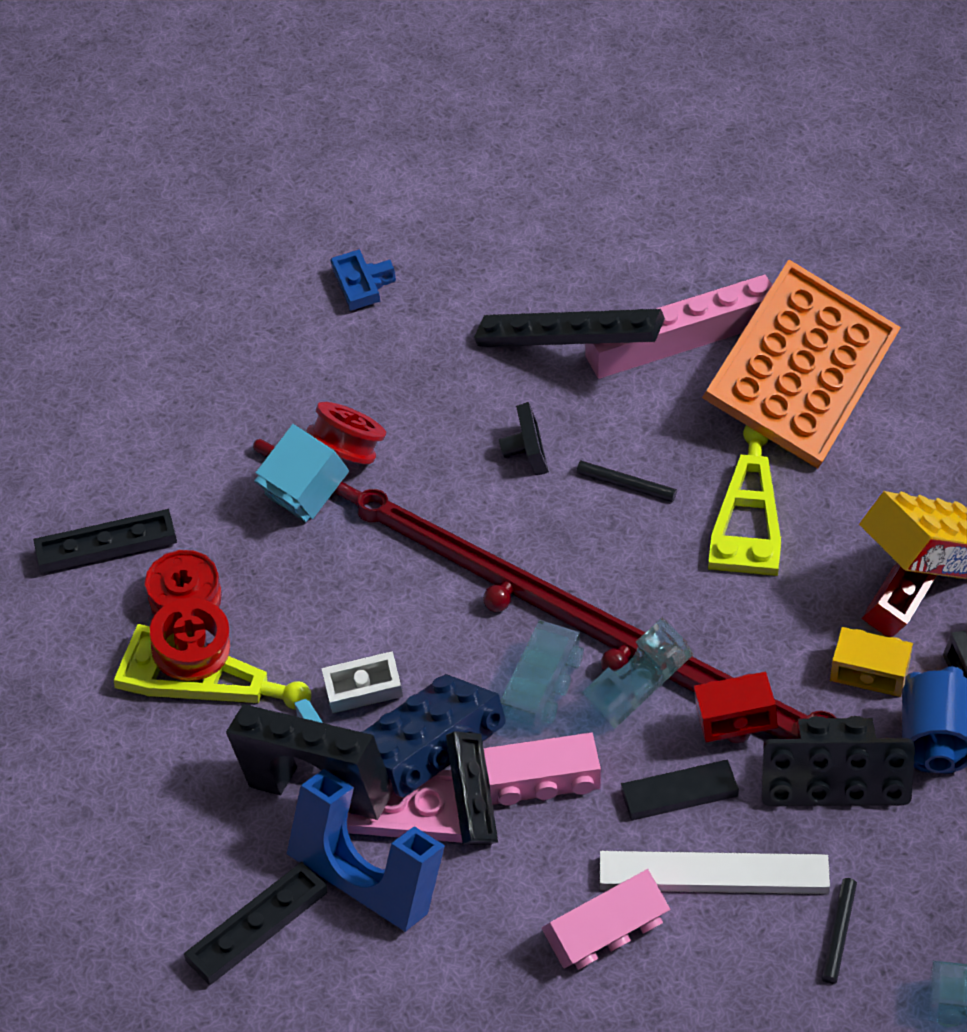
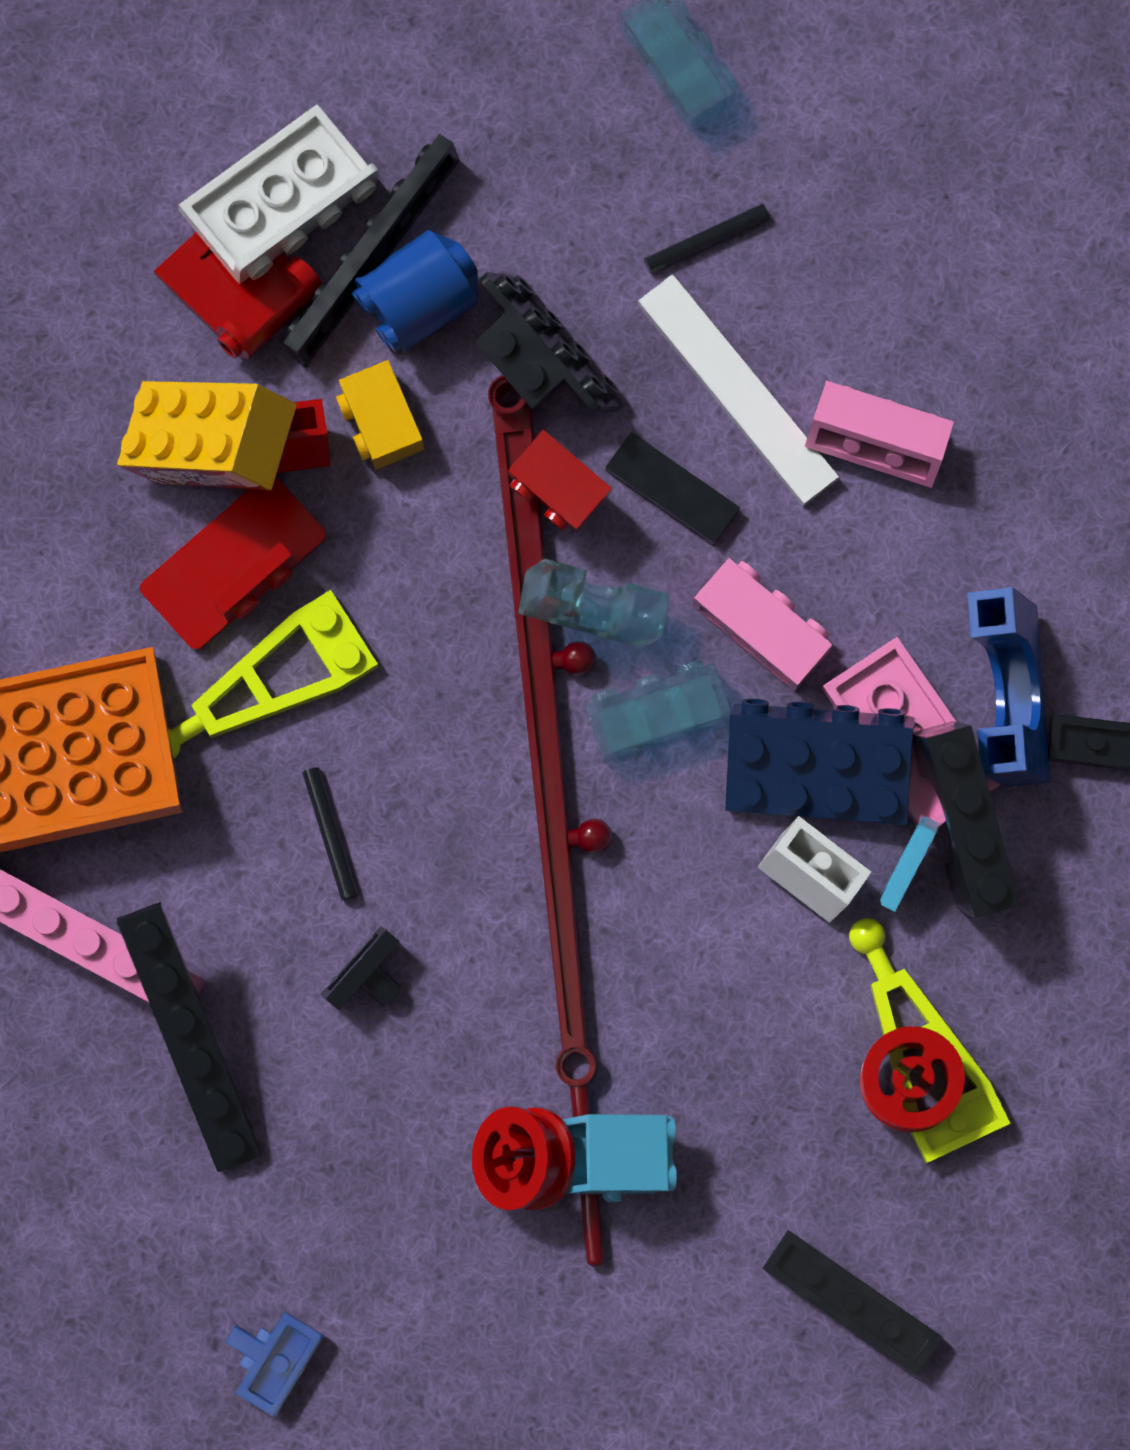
camera: 130 degrees left, 30 degrees up
red wheel [145,550,222,615] -> none
black tile [446,731,498,845] -> none
none -> red bracket [140,476,326,650]

